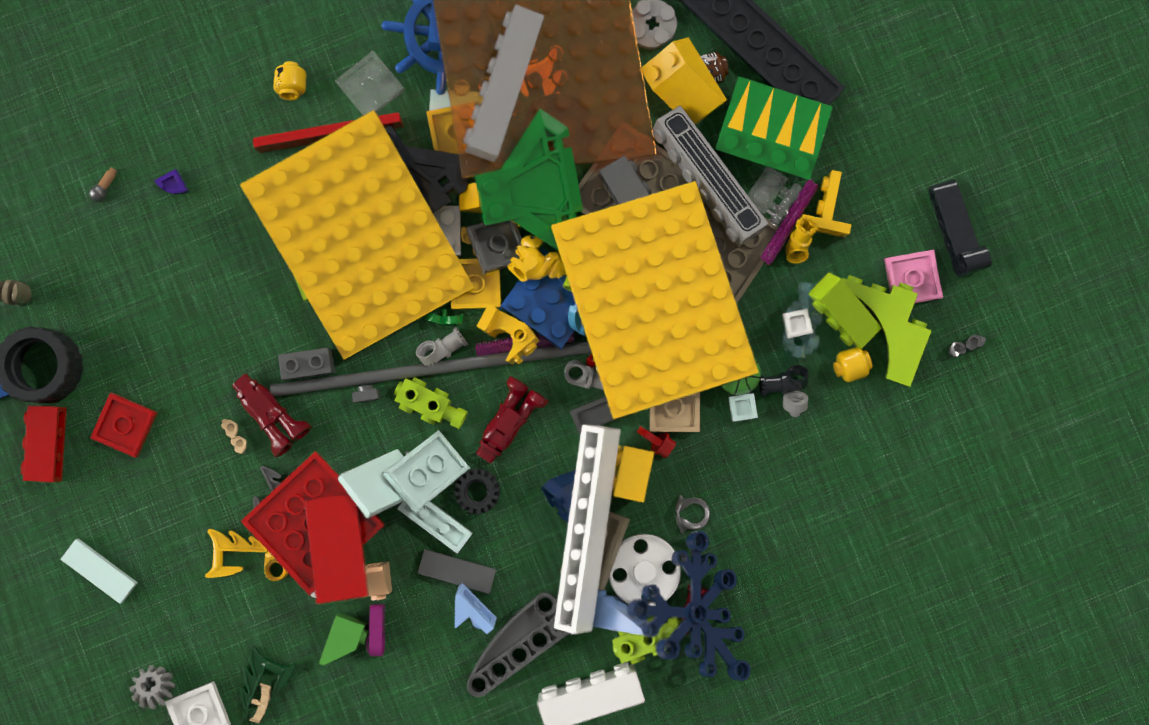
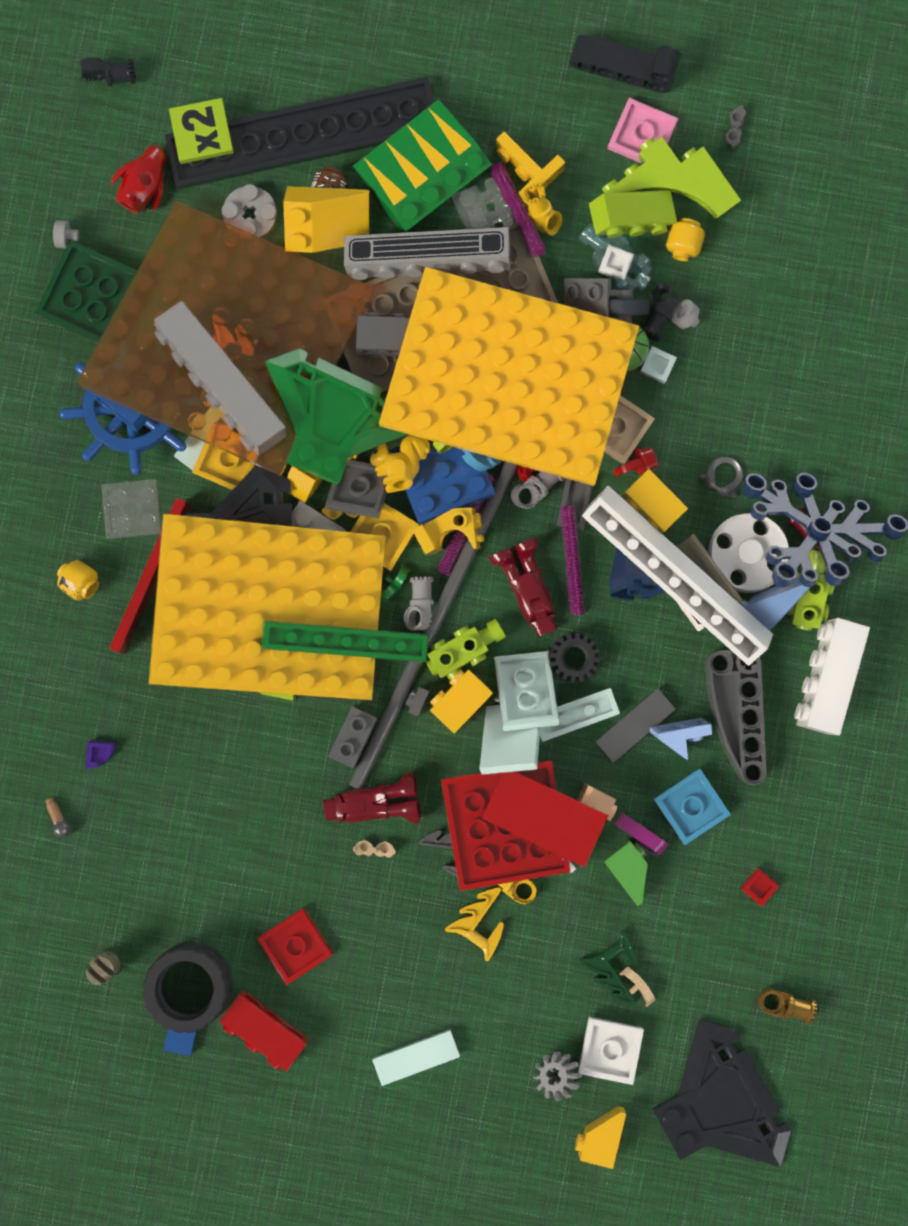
camera: 50 degrees left, 0 degrees up
none -> green tile [261,621,429,662]
none -> yellow brick [430,670,493,733]
none -> magenta axle [560,505,585,615]
none -> dark grey plate [564,278,649,324]
none -> dark azure plate [653,768,731,845]

